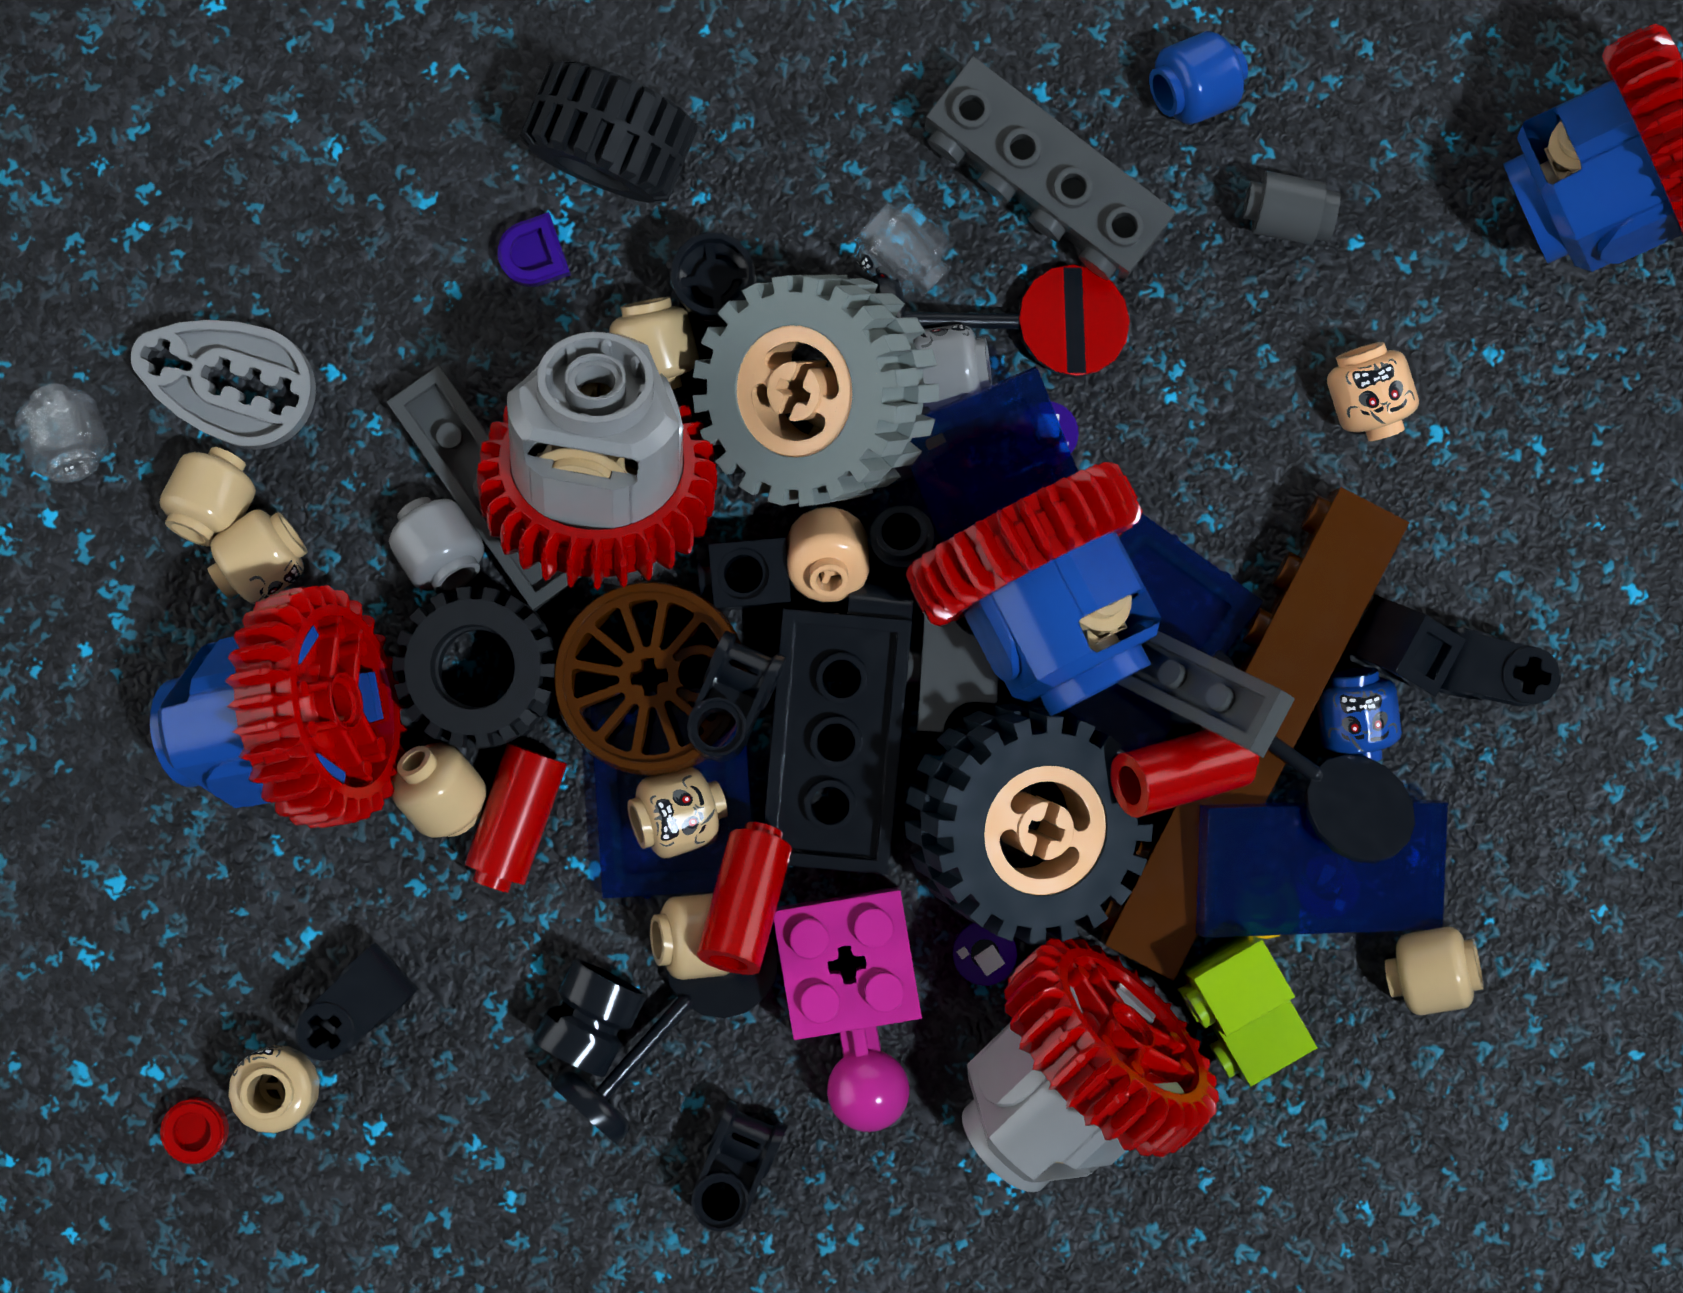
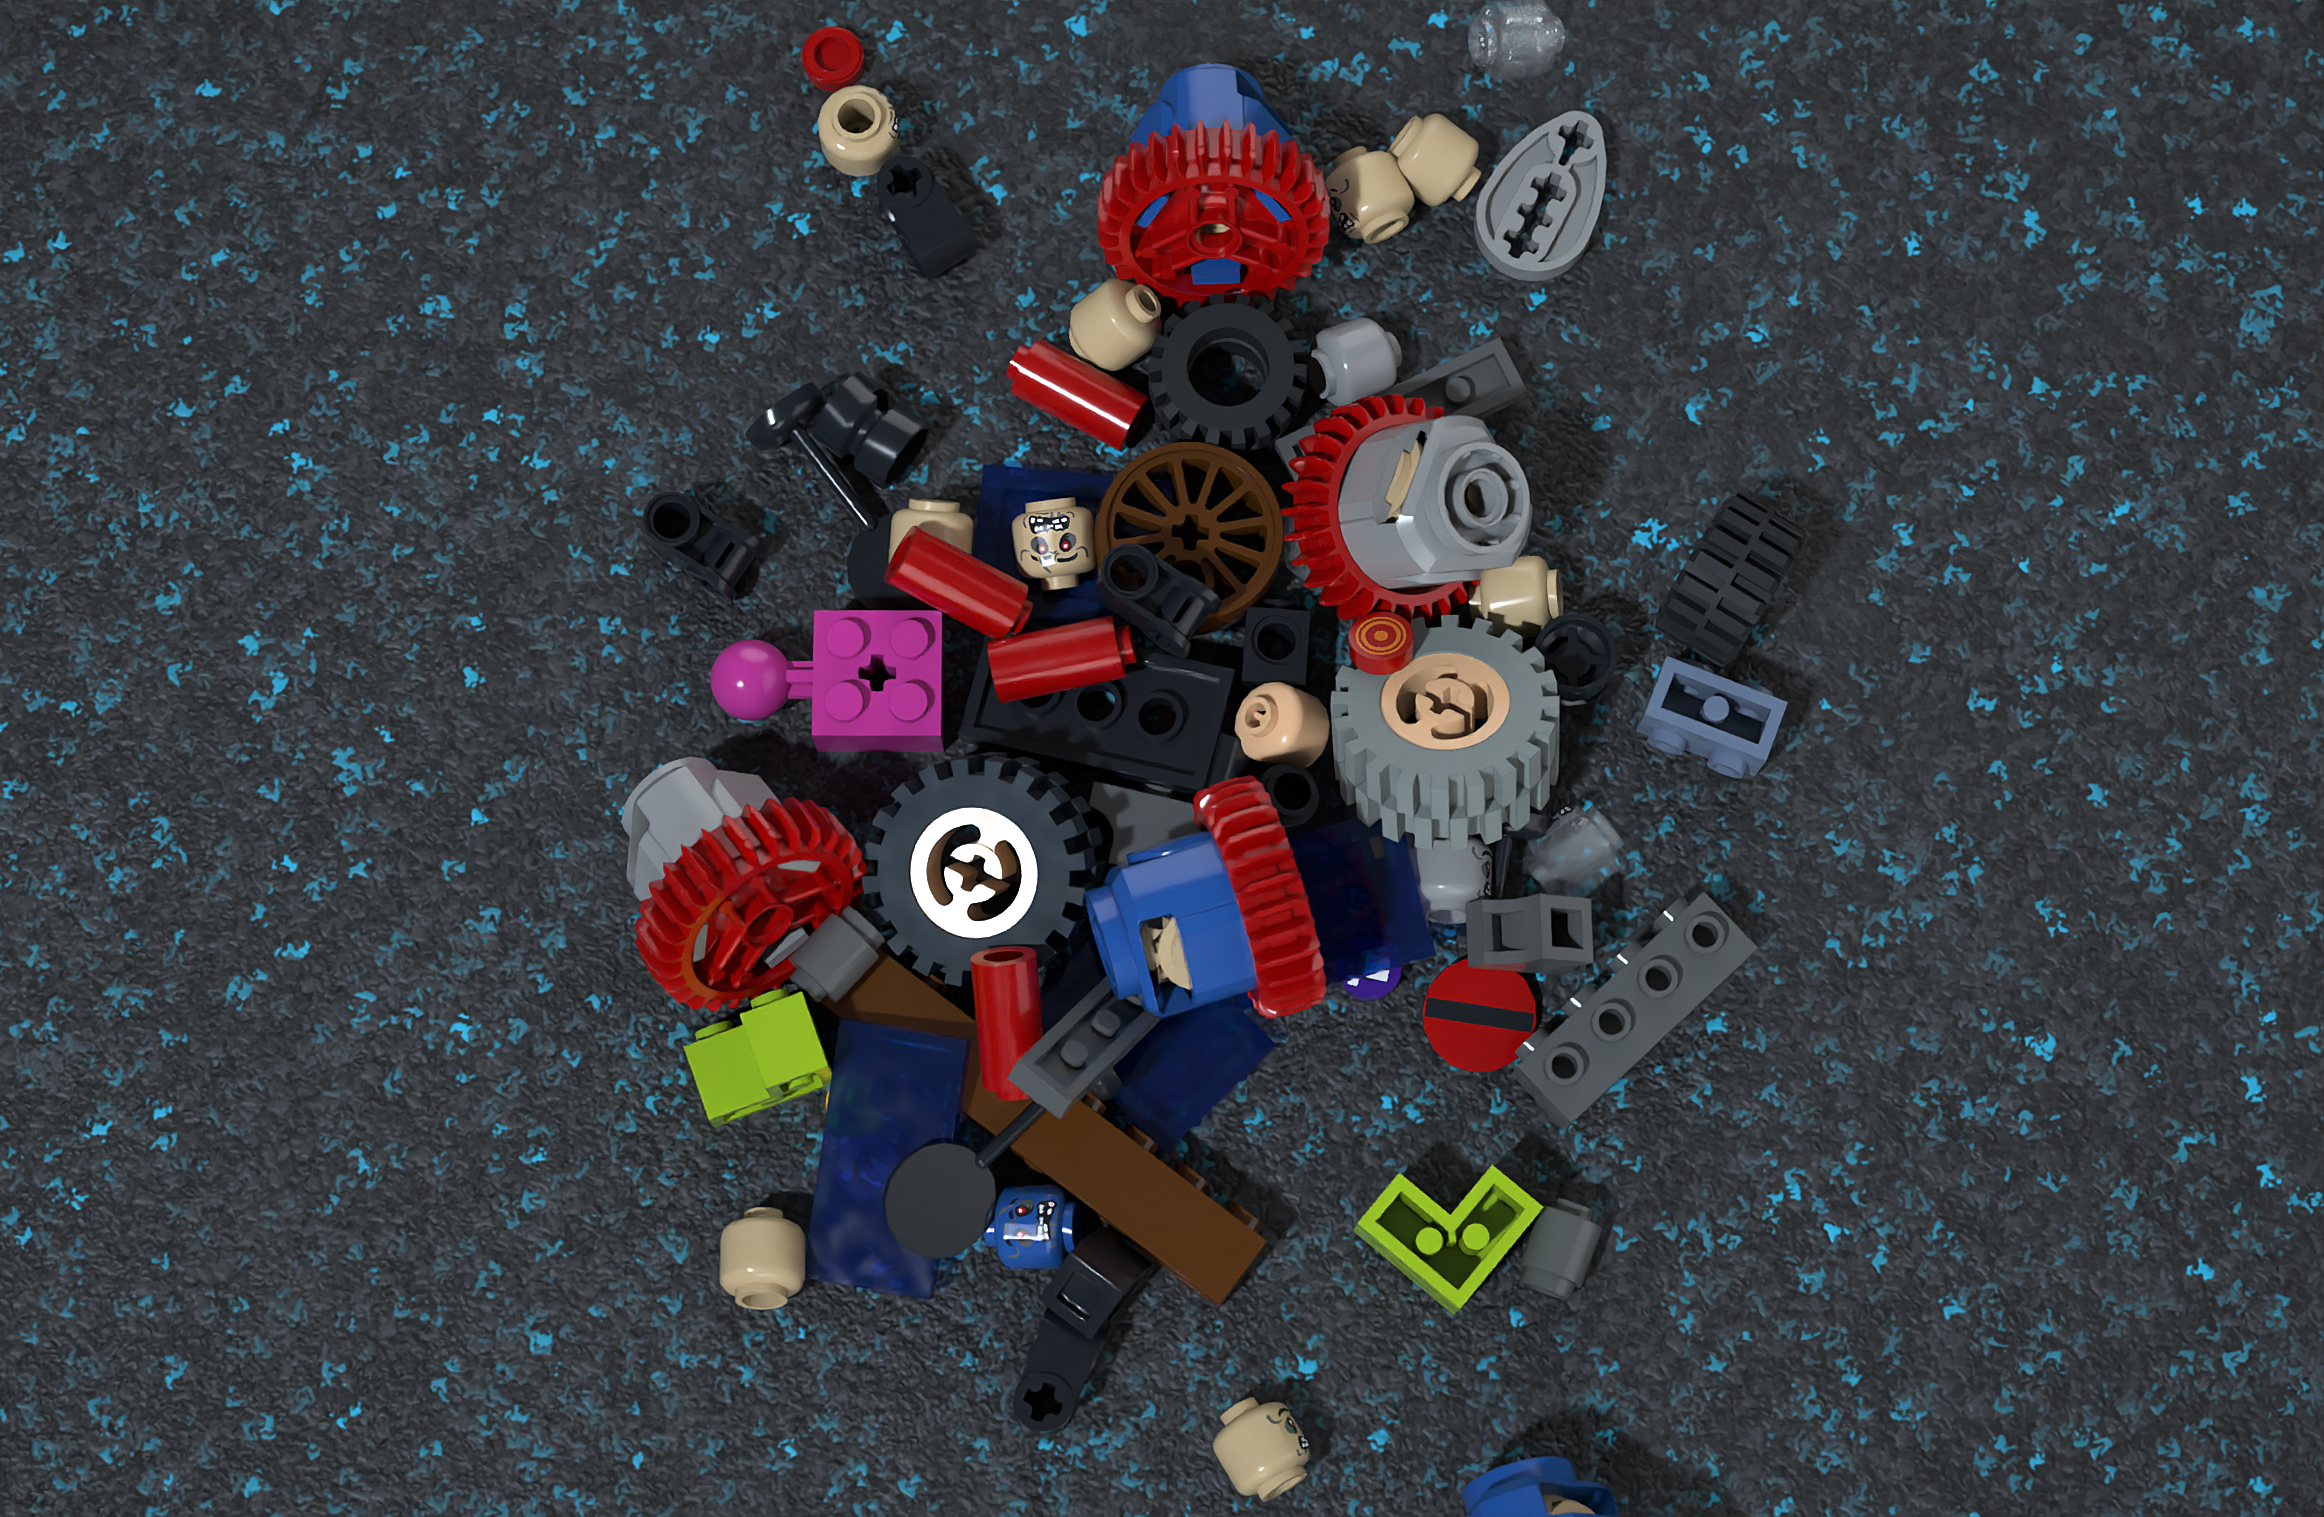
camera: 100 degrees right, 10 degrees down
dark purple tile [498,212,571,287] -> none
dark purple tile [952,922,1017,986] -> none
blue head [1149,31,1248,125] -> none
light nougat head [1327,342,1419,441] -> none
none -> dark grey brick [789,906,885,1004]
none -> red brick [988,615,1137,704]
none -> tan head [1213,1397,1311,1501]
none -> red tile [1348,611,1414,675]
none -> lime brick [1353,1165,1543,1315]
none -> dark grey brick [1466,894,1594,976]
none -> sand blue brick [1636,656,1788,778]

